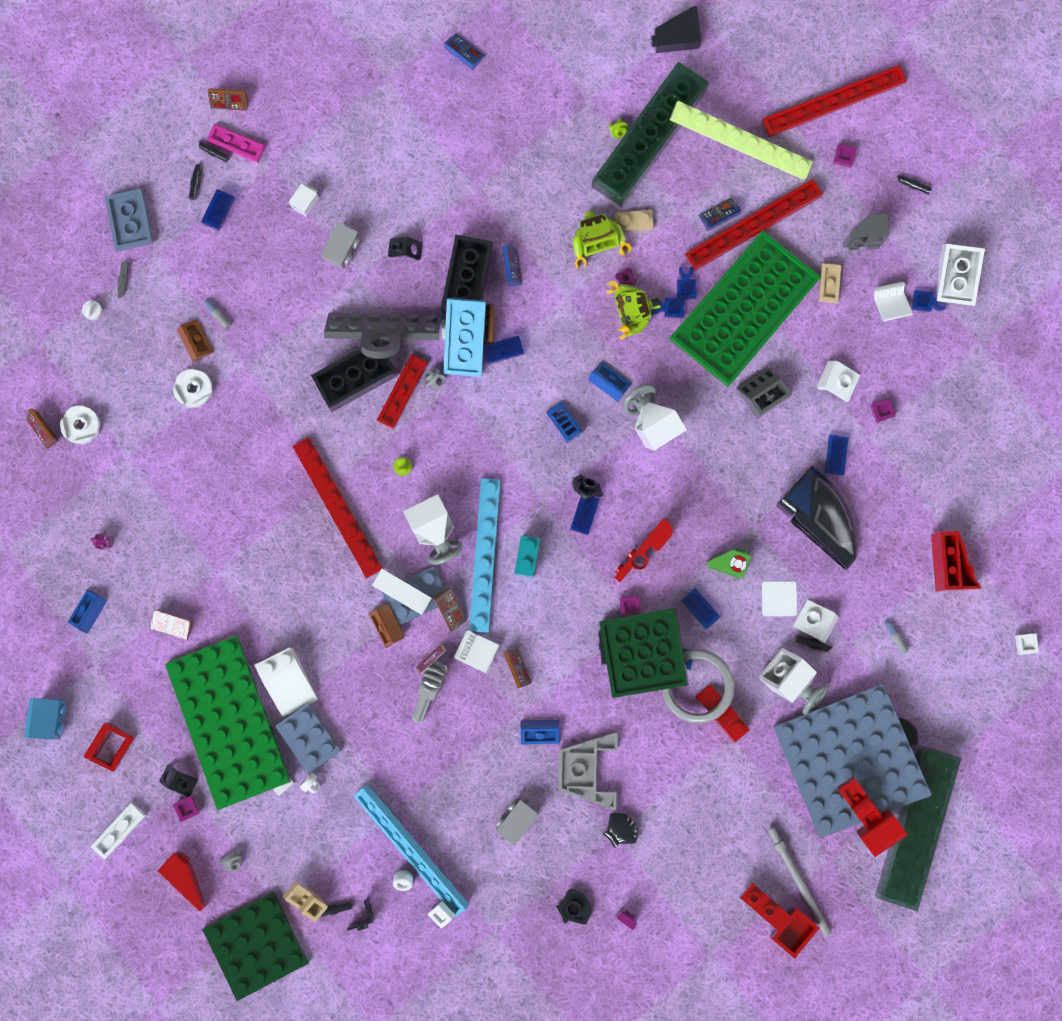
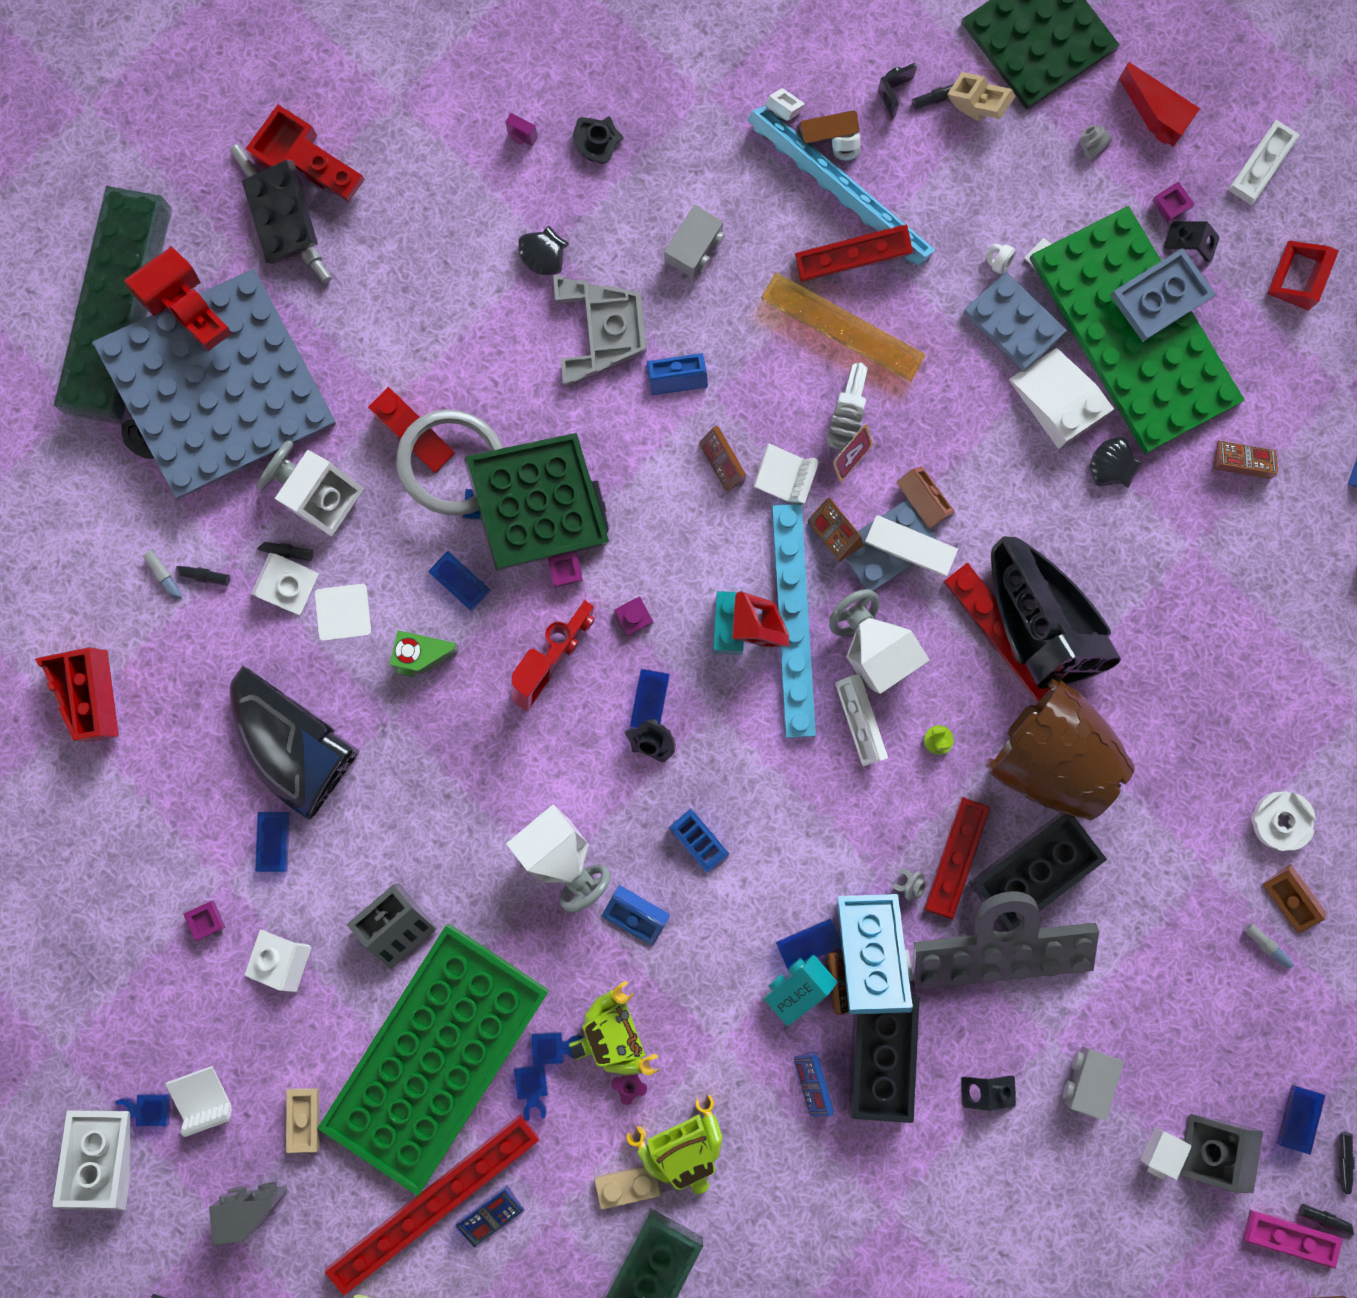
camera: 175 degrees right, 0 degrees up
none -> black piece [176,566,230,586]
none -> black plate [242,160,318,264]
none -> magenta plate [614,596,654,636]
none -> red tile [733,591,789,647]
none -> clear yellow plate [761,272,926,382]
none -> teal brick [763,954,838,1027]
none -> red tile [795,224,914,282]
none -> dark orange slope [797,110,860,143]
none -> white tile [835,673,888,766]
none -> reddish brown piece [985,678,1135,820]
none -> black panel [991,536,1121,689]
none -> black animal [1090,437,1142,488]
none -> sand blue plate [1110,248,1216,342]
none -> dark grey slope [1180,1114,1263,1193]

